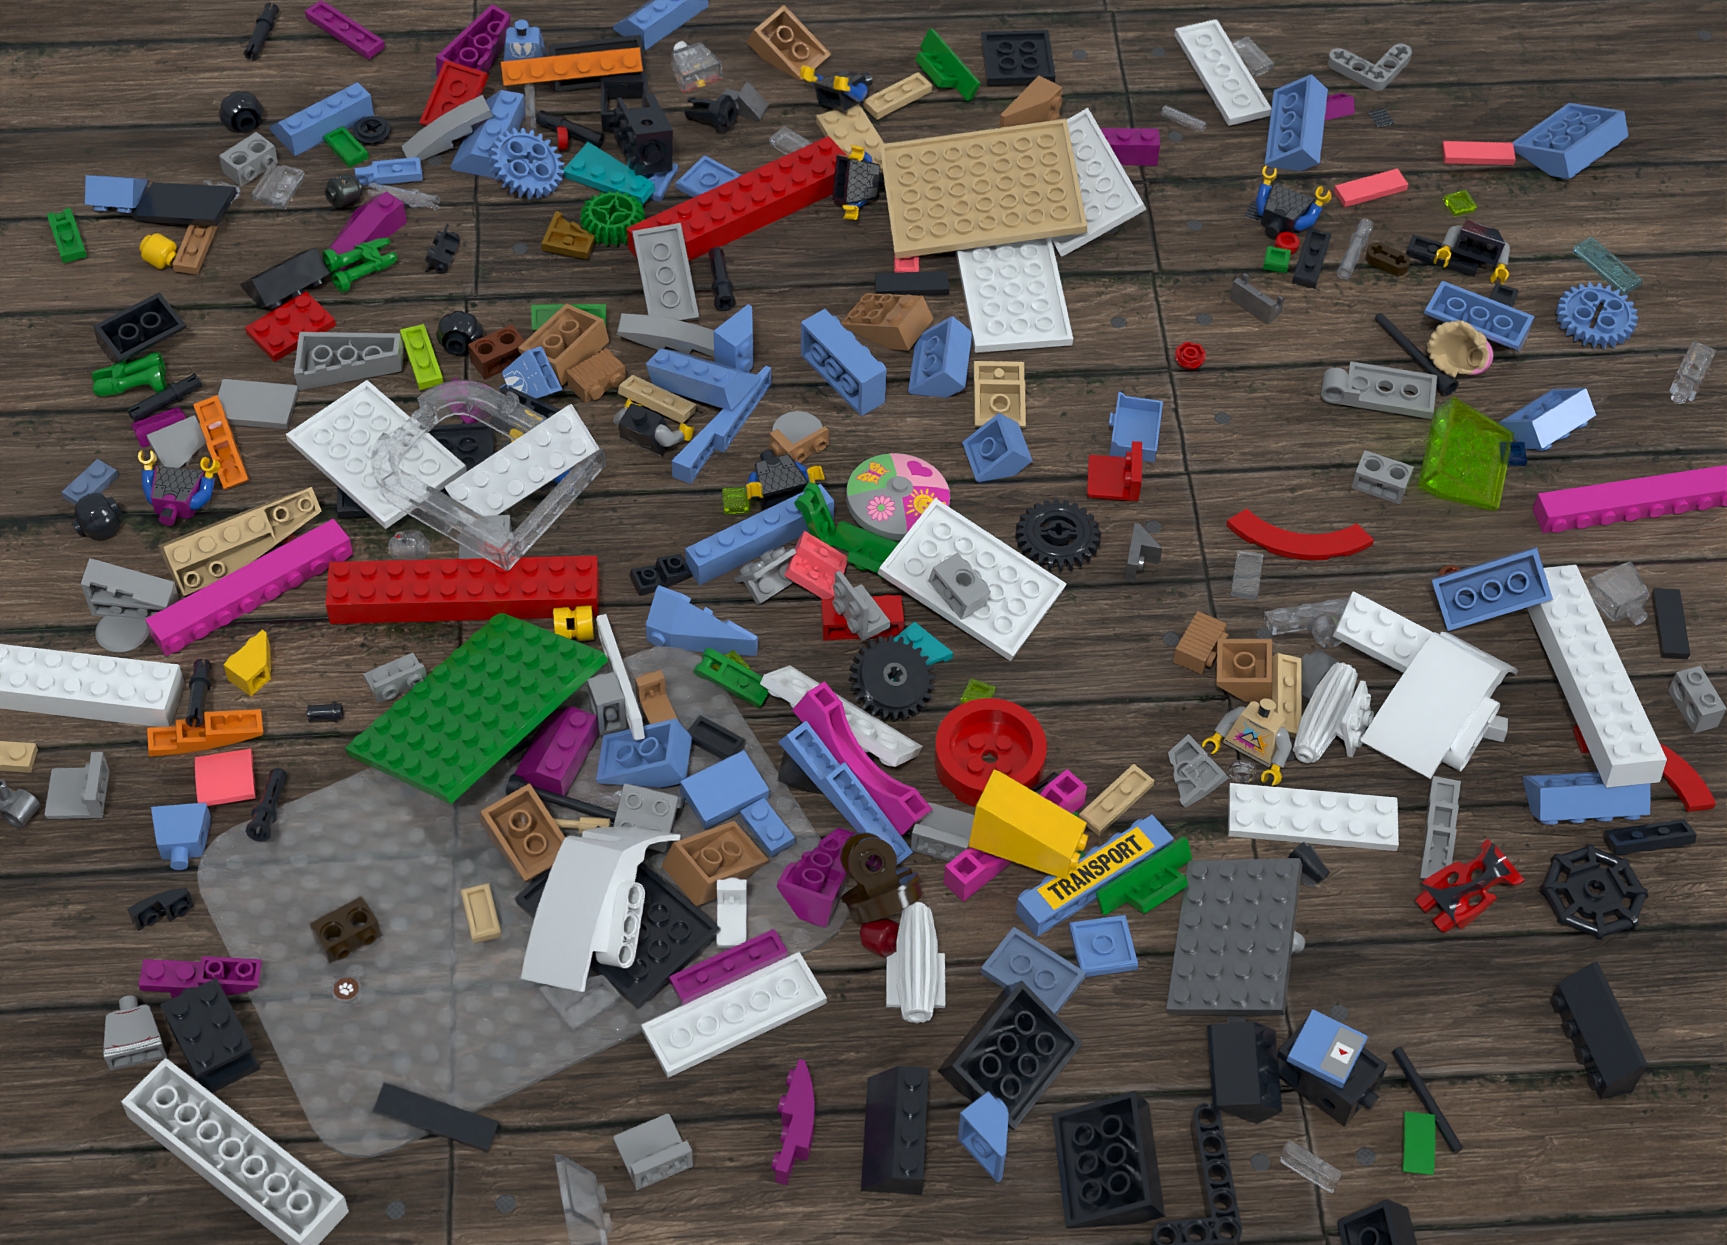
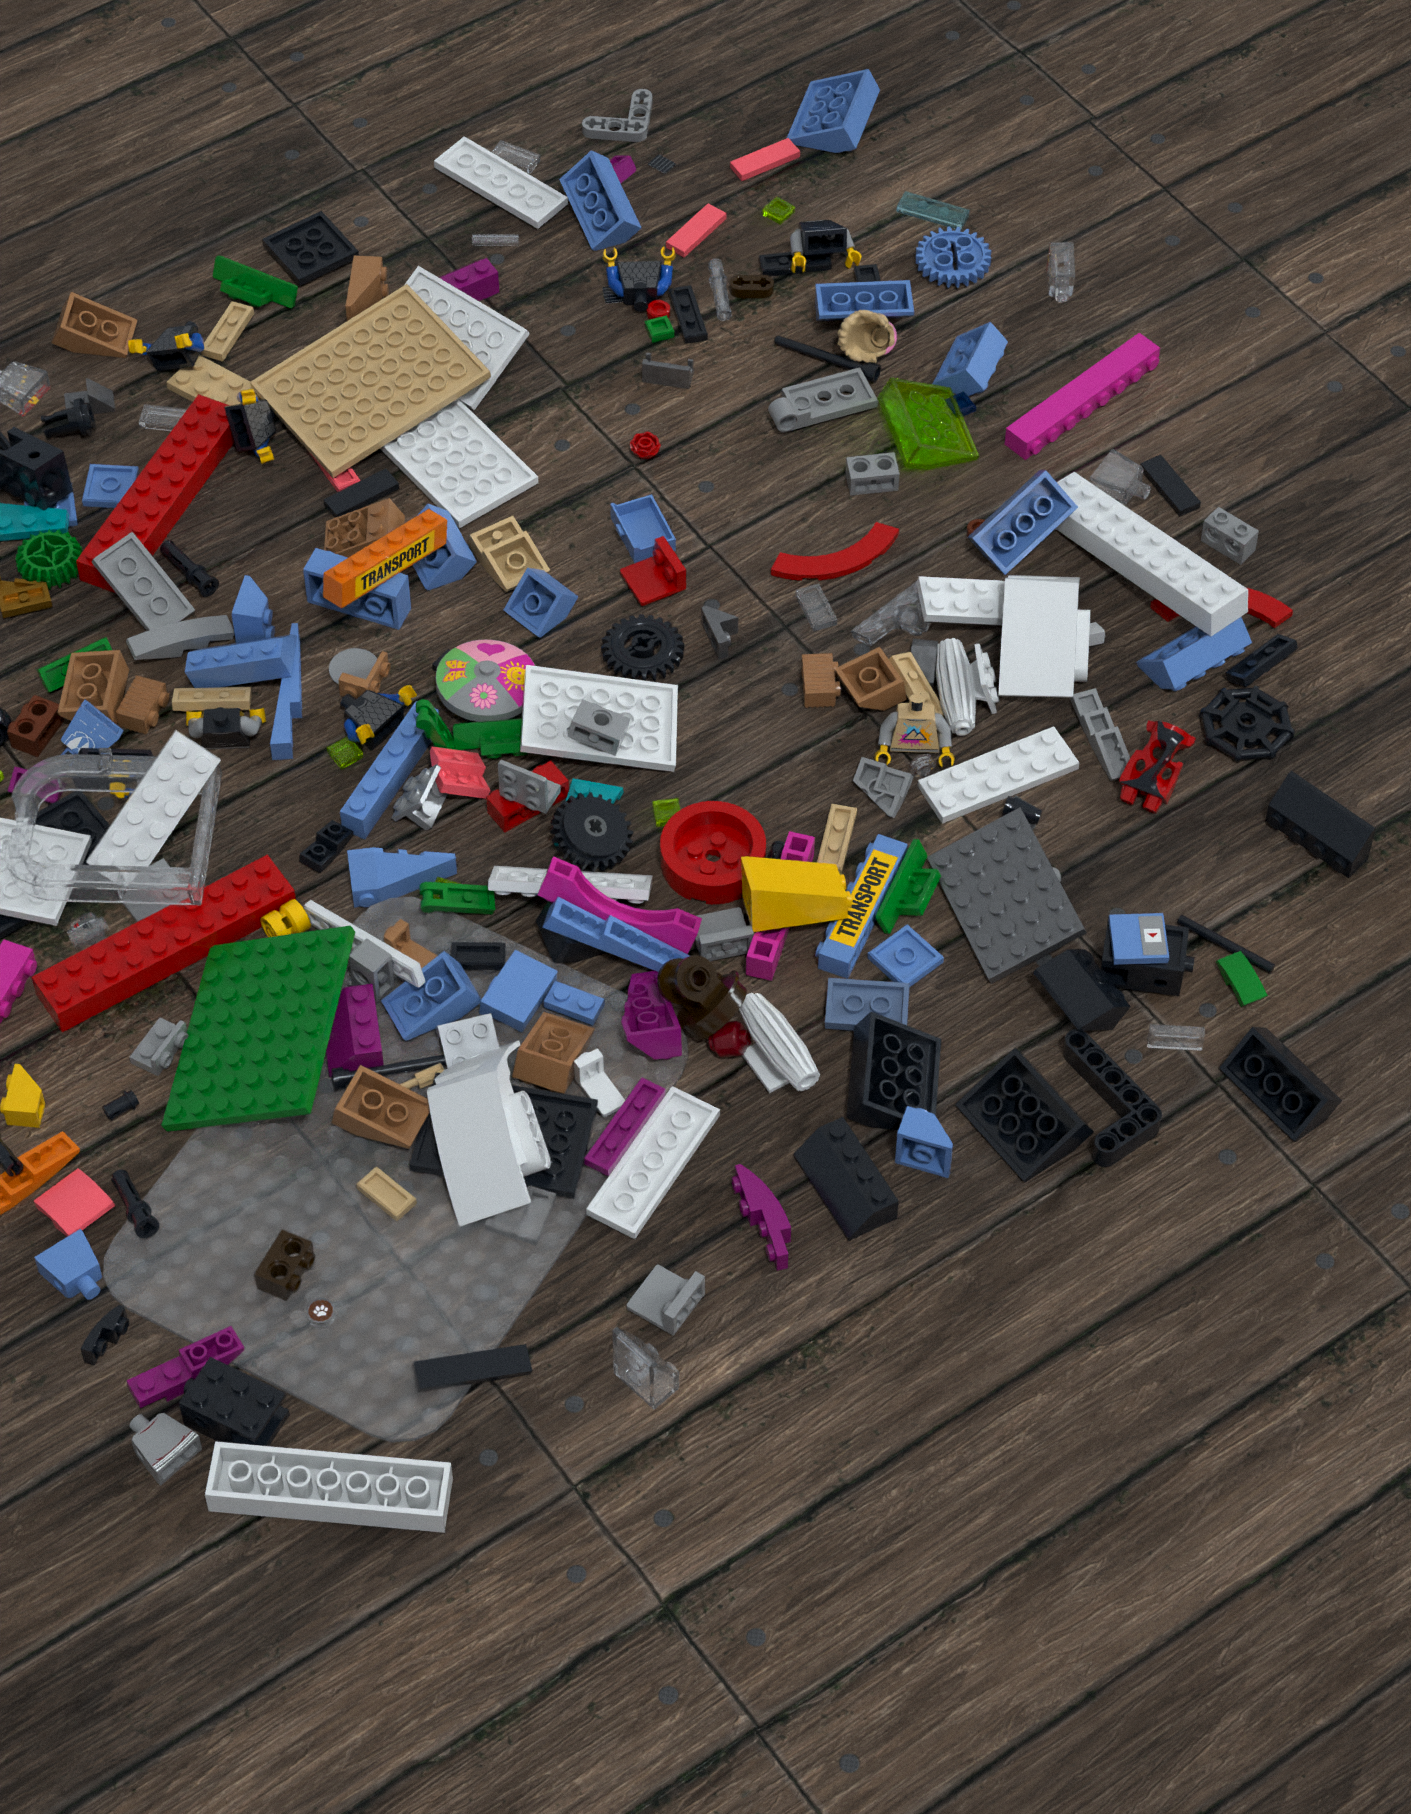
camera: 30 degrees left, 0 degrees up
none -> orange brick [323,509,447,609]

